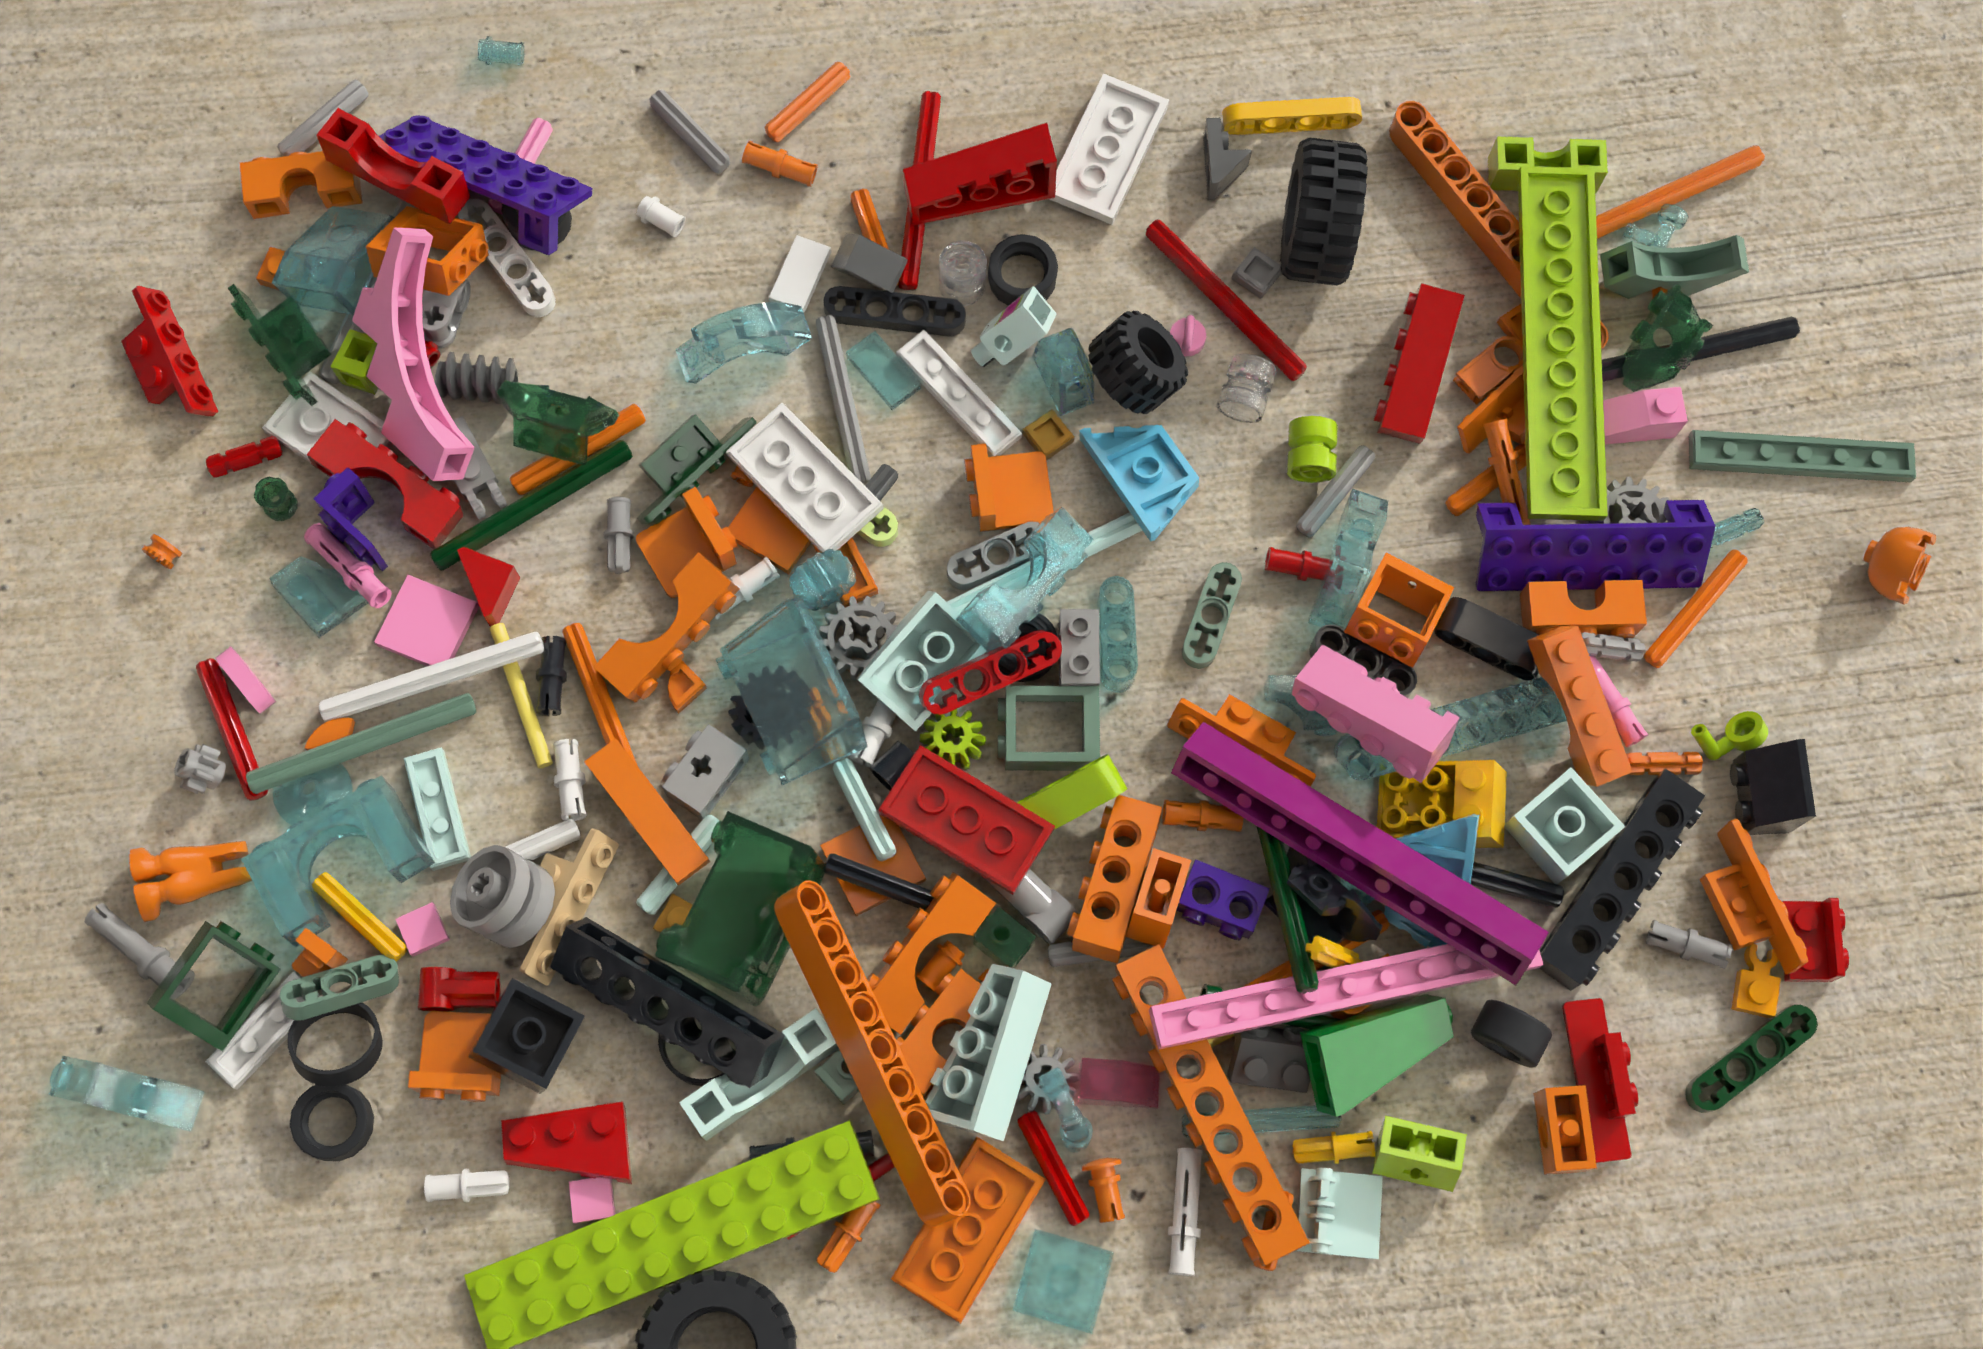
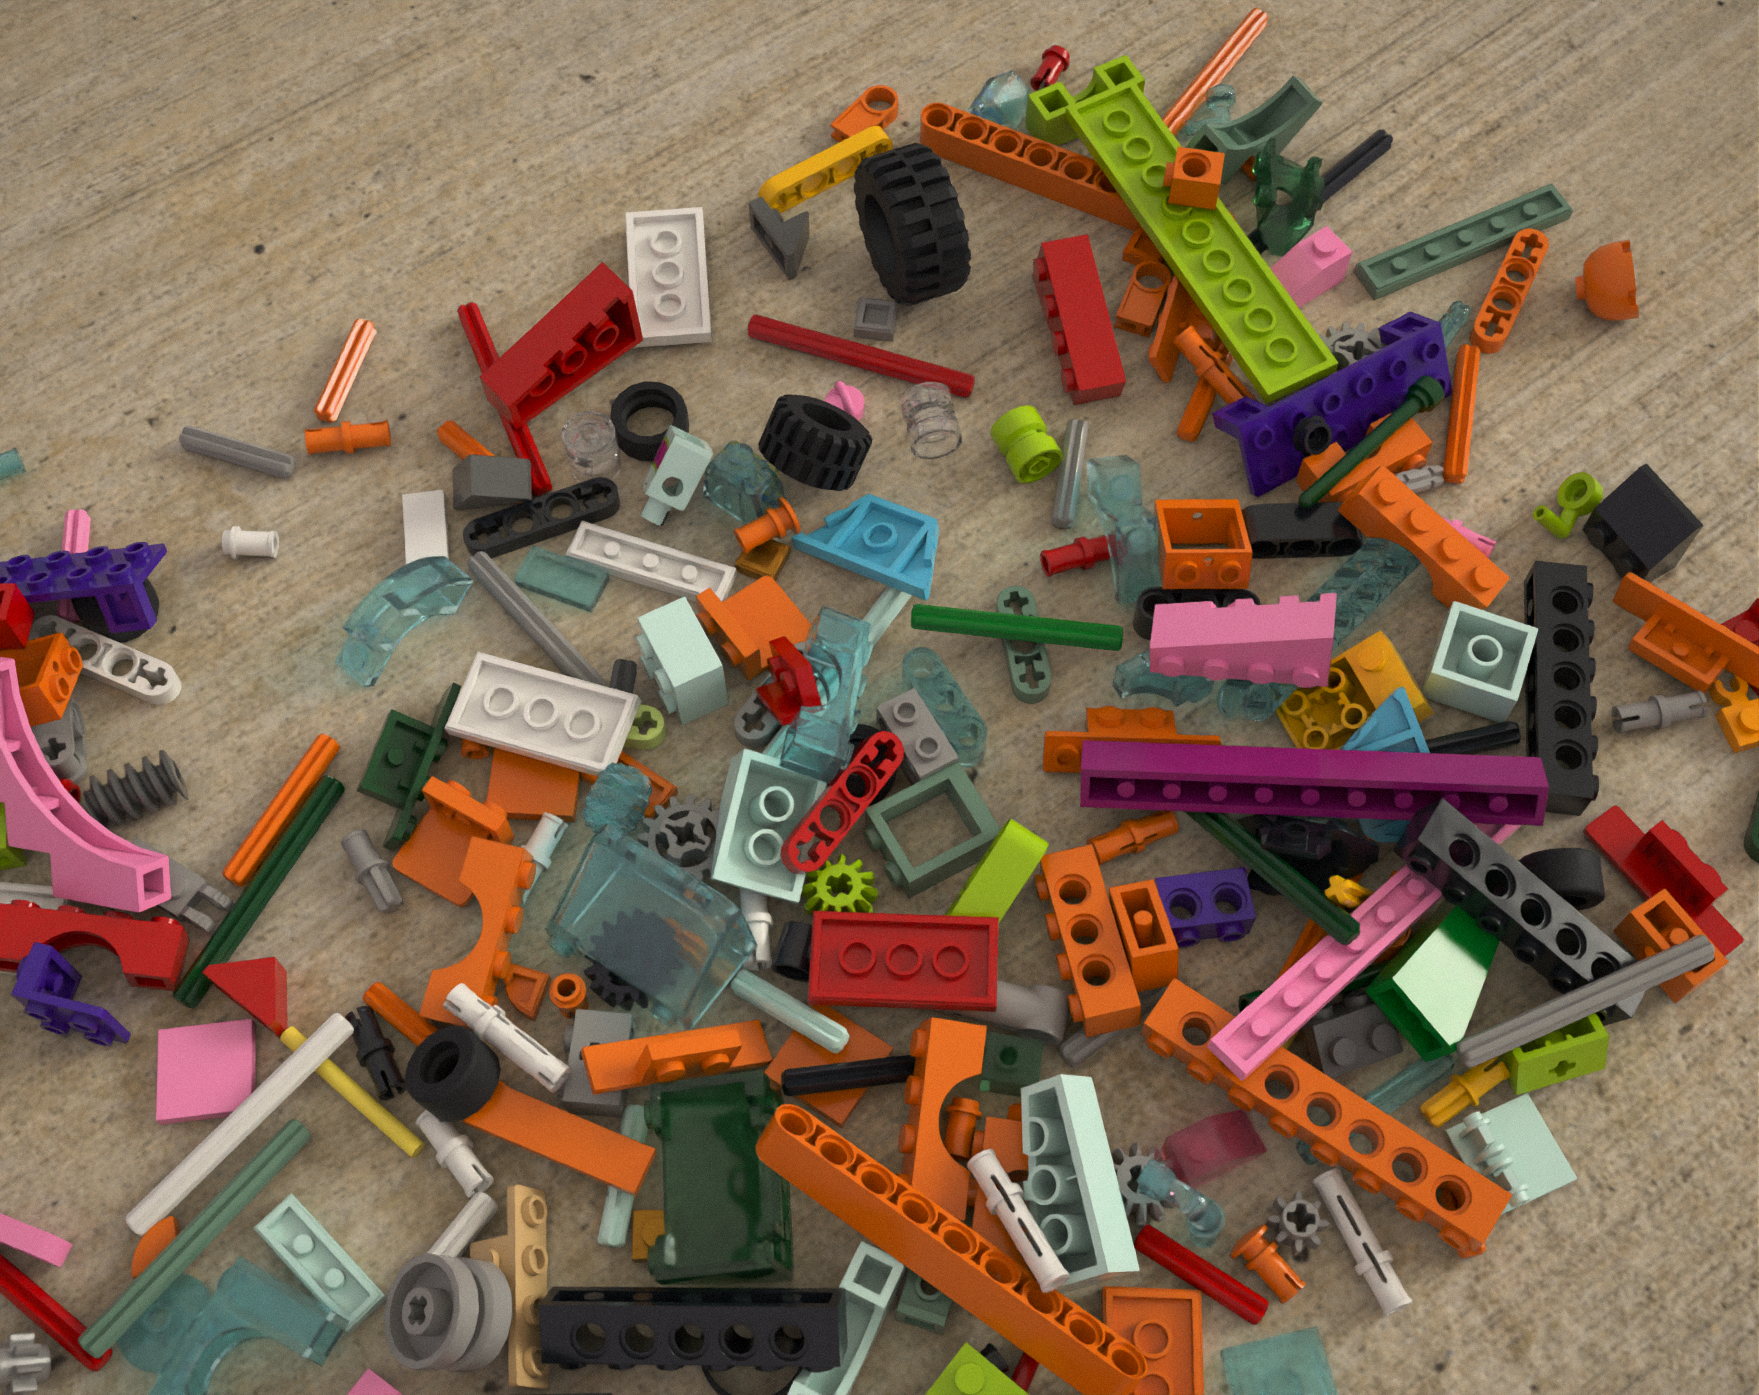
camera: 25 degrees left, 10 degrees down
clear light blue wing [269,556,368,638] -> none
bright pink pin [304,523,392,608] -> none
clear green piece [497,380,619,465] -> none
orange axle [1626,752,1703,775] -> none
none -> black tyre [405,1026,501,1122]
none -> white pin [443,983,571,1093]
none -> orange pin [549,973,589,1019]
none -> orange bracket [581,1019,773,1094]
none -> light aqua brick [635,596,729,726]
none -> orange pin [733,497,801,554]
none -> red bracket [756,636,824,726]
none -> orange piece [830,85,898,142]
none -> green axle [911,604,1123,651]
none -> white pin [967,1149,1070,1293]
none -> clear light blue brick [968,70,1031,130]
none -> red pin [1030,45,1070,91]
none -> orange brick [1163,146,1225,210]
none -> light grey gear [1265,1190,1329,1256]
none -> black plate [1292,415,1332,455]
none -> dark green piece [1298,375,1445,509]
none -> black brick [1393,798,1646,1026]
none -> light grey axle [1456,935,1715,1068]
none -> orange beam [1469,228,1549,354]

